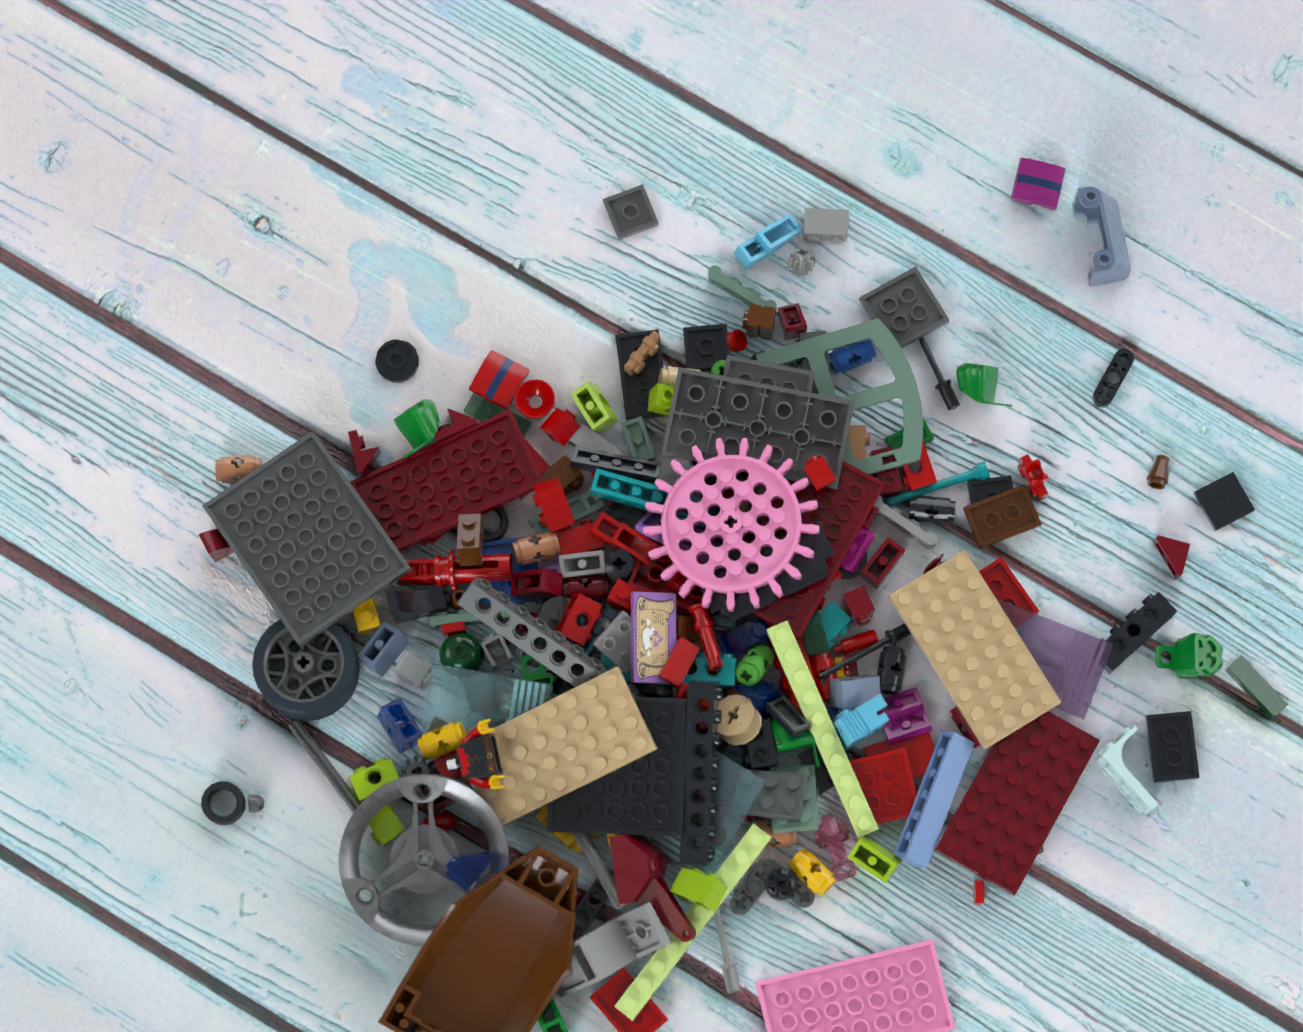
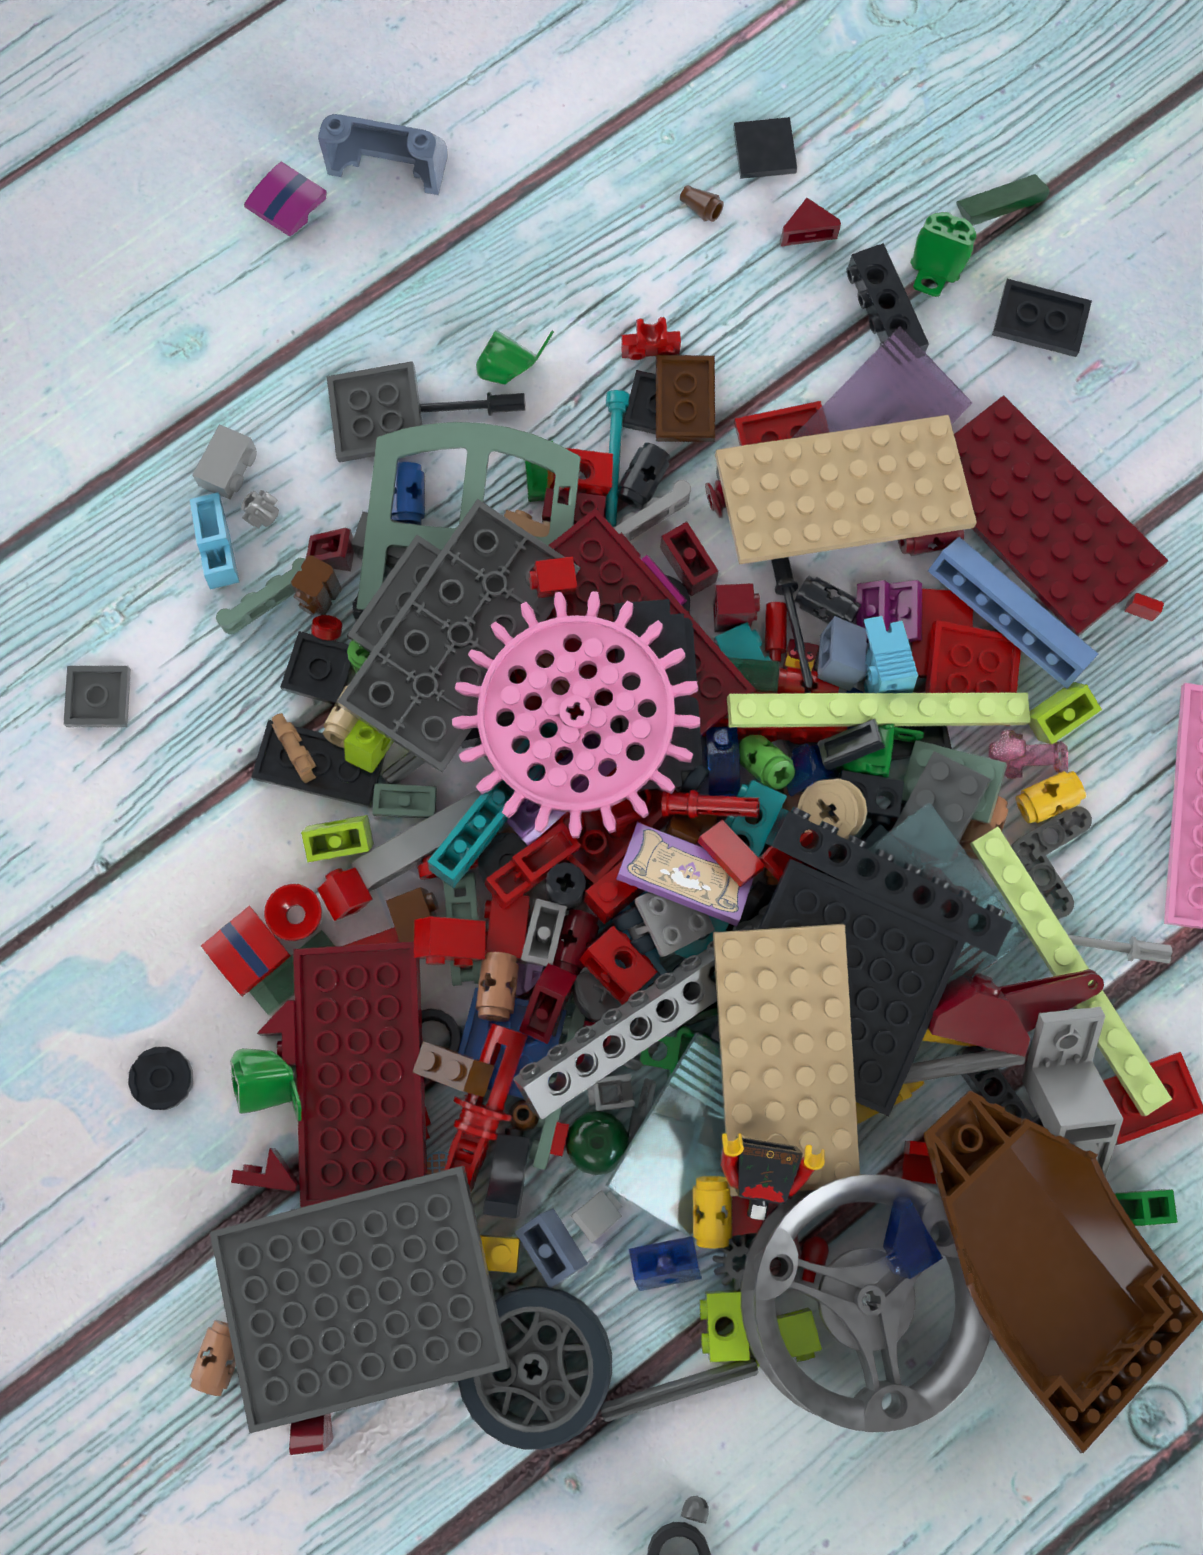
camera: 75 degrees left, 0 degrees up
black plate [570,446,662,484] -> none
lime brick [670,867,727,912] -> none
black wheel [765,868,797,901] -> none
black beam [1092,349,1134,408] -> none
light aqua bracket [1097,726,1158,815] -> none

